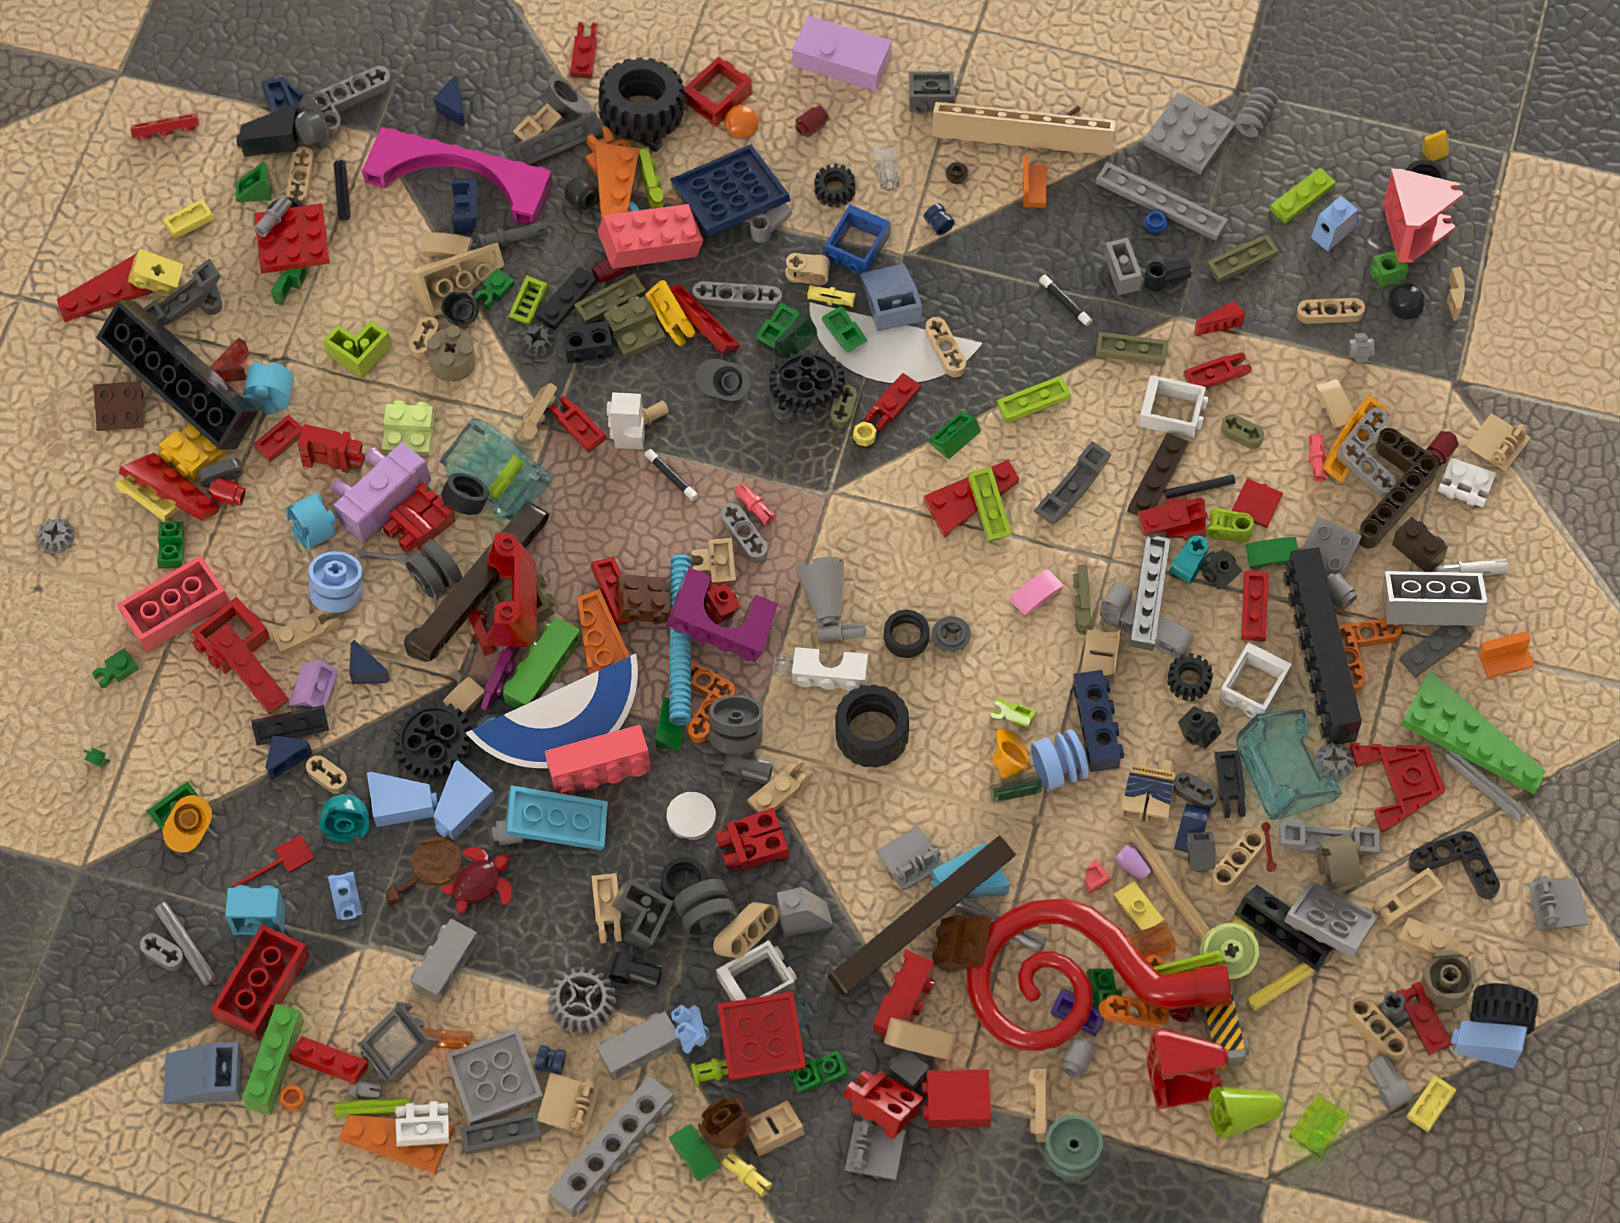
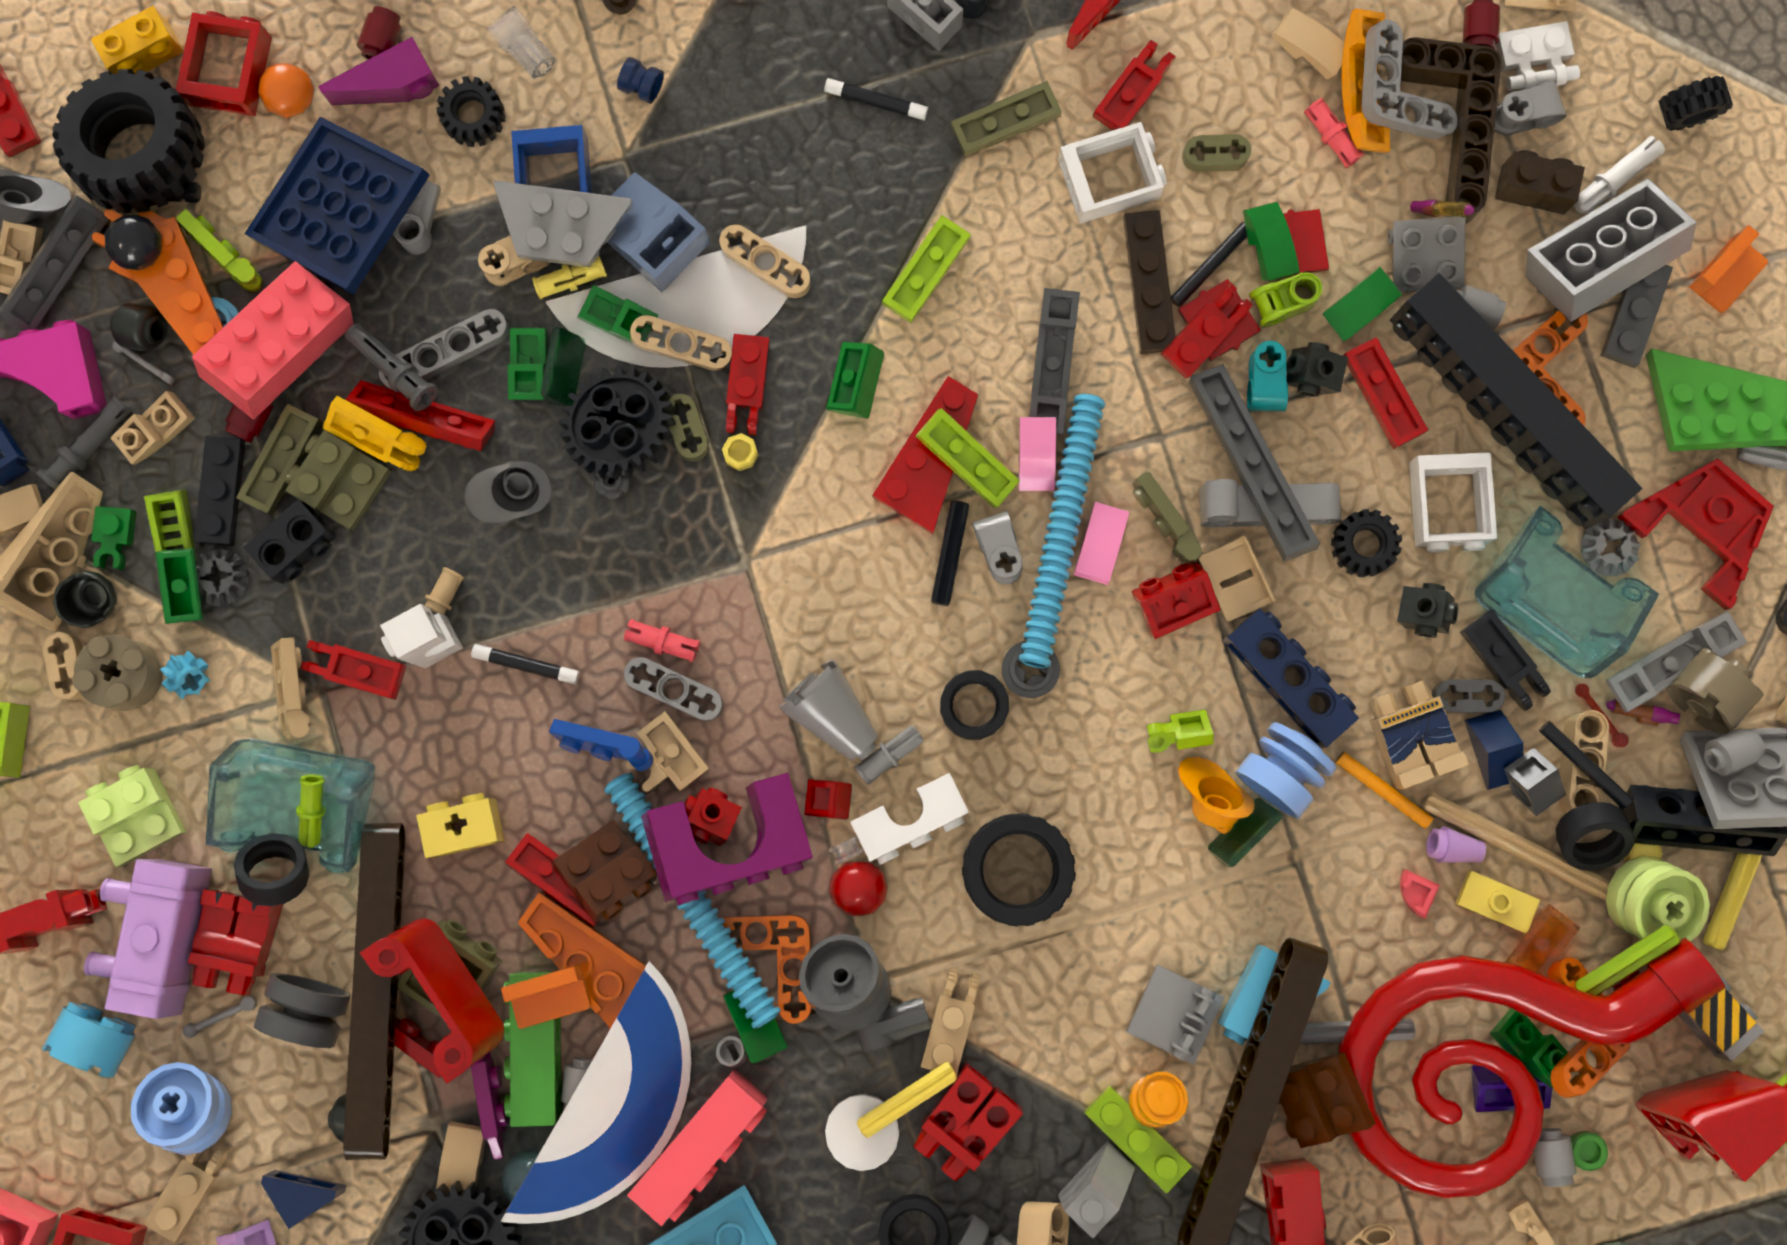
camera: 30 degrees left, 20 degrees up
none -> yellow brick [91,5,184,74]
none -> black hair [105,215,162,270]
none -> tan slope [110,391,195,465]
none -> light grey hinge [112,341,176,386]
none -> green slope [155,548,204,624]
none -> medium azure gear [160,651,210,699]
none -> magenta slope [318,37,440,105]
none -> dark grey pin [345,323,438,411]
none -> light yellow brick [416,793,505,858]
none -> light grey wing [494,180,633,268]
none -> orange panel [501,964,591,1029]
none -> blue plate [549,719,654,771]
none -> tan beam [630,315,732,371]
none -> light grey hinge [716,1036,748,1068]
none -> red slope [804,779,852,820]
none -> red hair [828,861,888,917]
none -> light yellow axle [857,1062,957,1138]
none -> black axle [931,501,969,606]
none -> light grey piece [972,511,1022,584]
none -> medium azure piece [1018,394,1106,668]
none -> bright pink slope [1019,417,1056,491]
none -> lime plate [1084,1085,1192,1194]
none -> light orange wheel [1129,1072,1188,1128]
none -> red bracket [1131,563,1221,639]
none -> green slope [1243,202,1300,281]
none -> light orange bar [1335,751,1434,829]
none -> clear yellow piece [1410,200,1475,217]
none -> light grey piece [1494,81,1567,135]
none -> black bar [1539,721,1633,809]
none -> black tyre [1555,802,1634,871]
none -> bright green tile [1571,1131,1608,1171]
none -> piece [1606,699,1680,726]
none -> black tyre [1659,76,1733,131]
none -> light grey brick [1704,729,1765,776]

